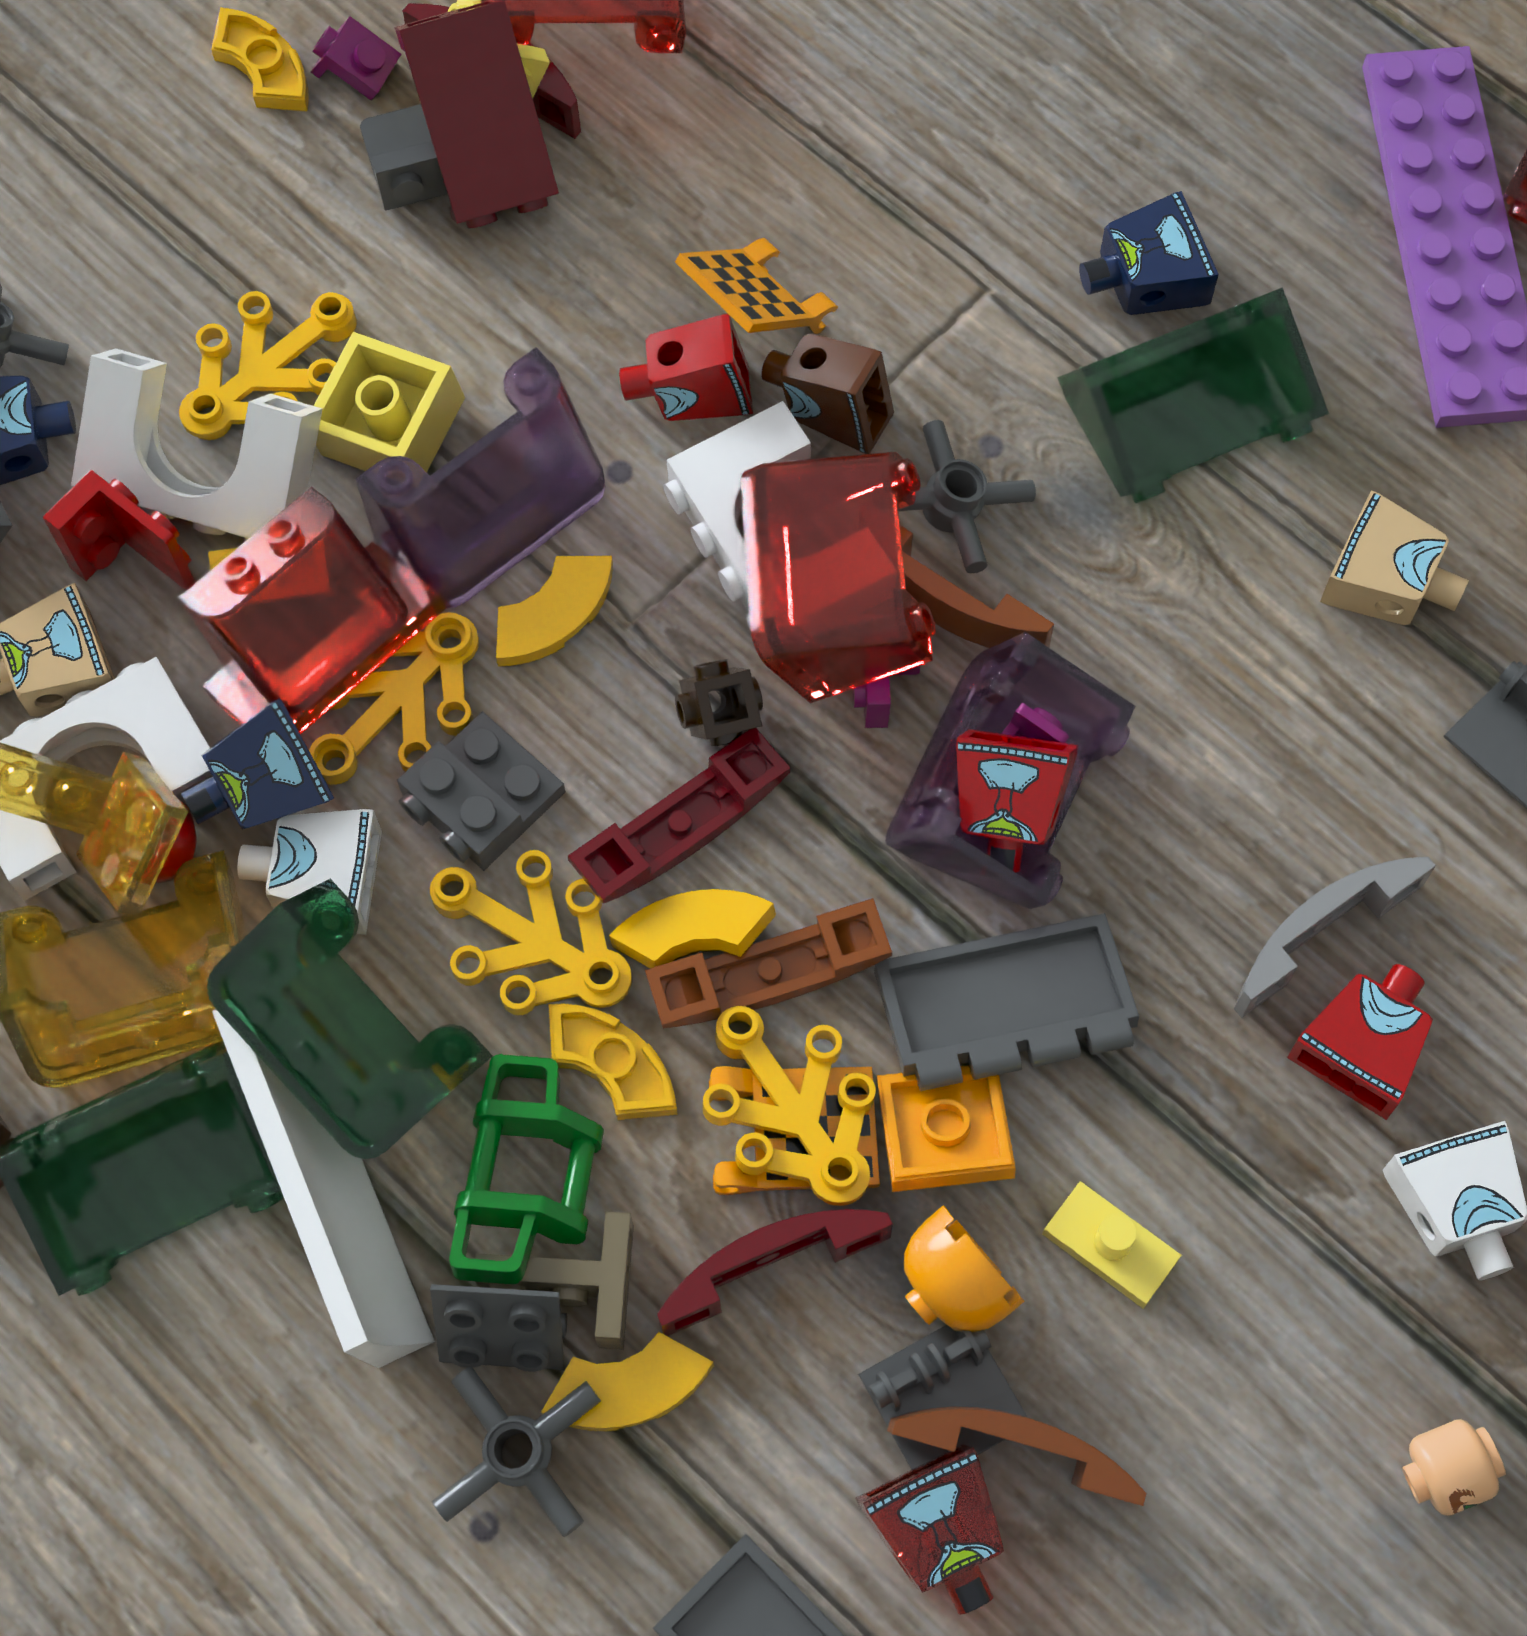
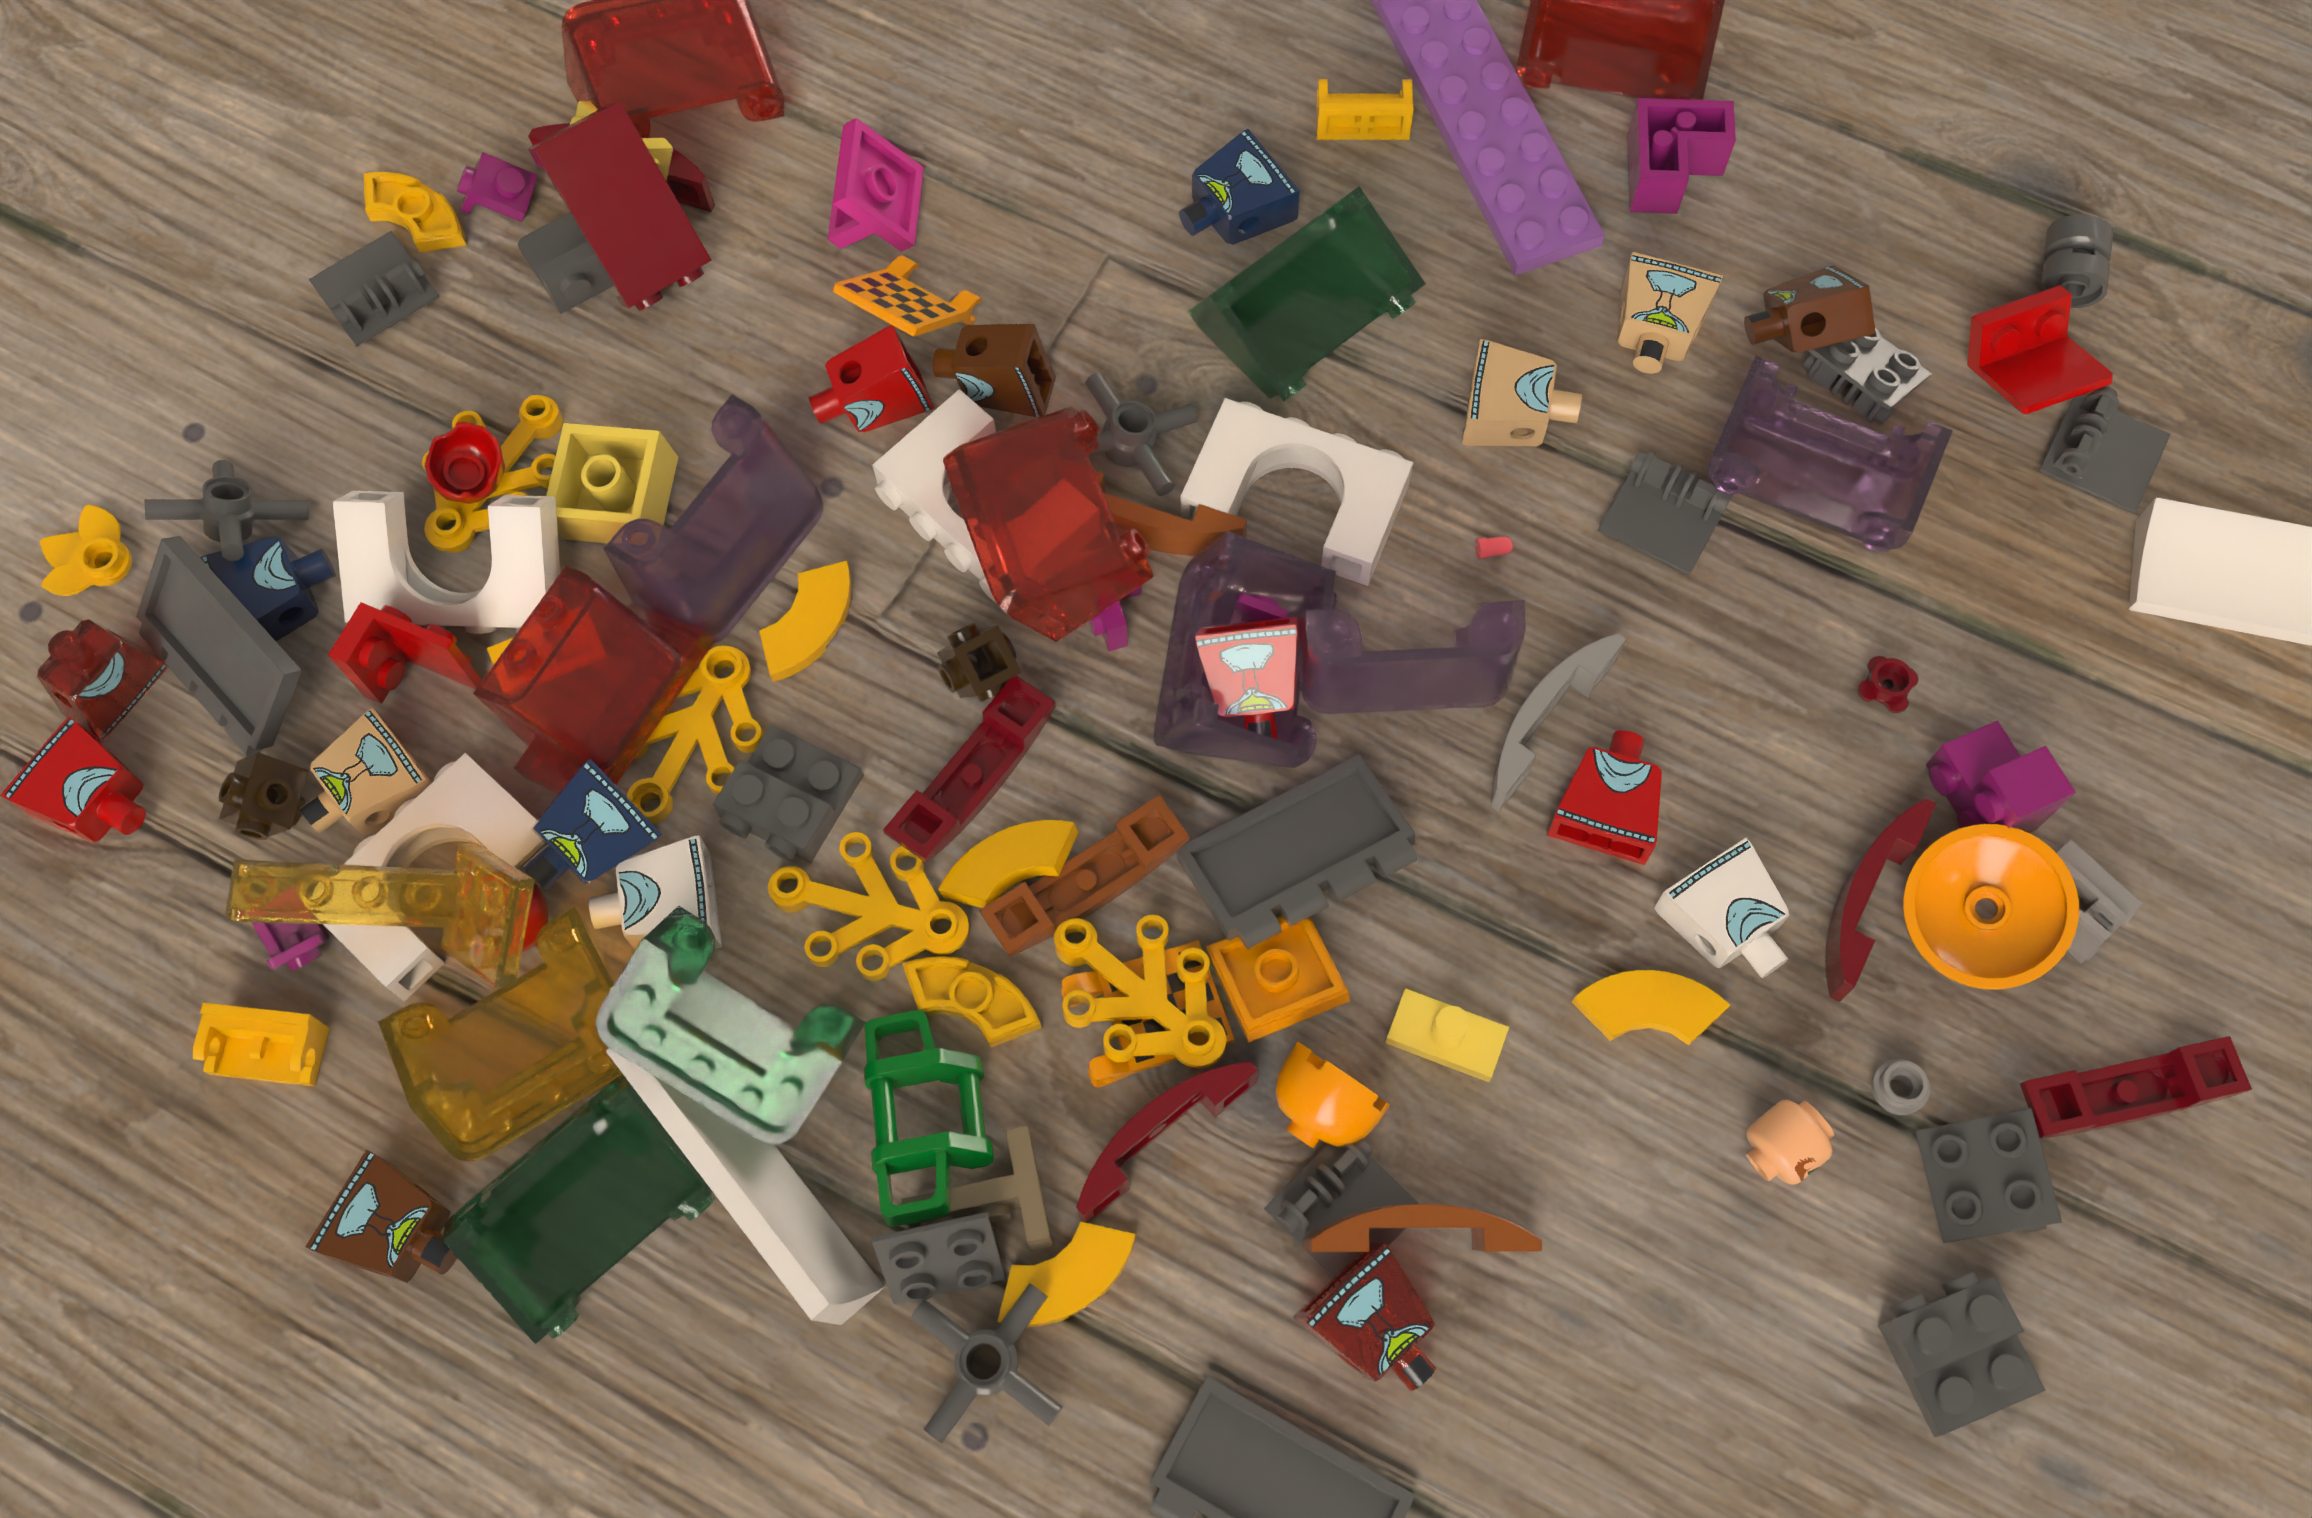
camera: 15 degrees left, 0 degrees up
none -> dark grey hinge [309,231,440,347]
none -> red hair [424,422,505,504]
none -> dark pink bracket [827,118,924,252]
none -> white arch [1180,398,1413,586]
none -> windscreen [1297,600,1526,714]
none -> yellow hinge [1316,79,1414,140]
none -> coral piece [1475,536,1513,559]
none -> yellow tile [1572,970,1731,1046]

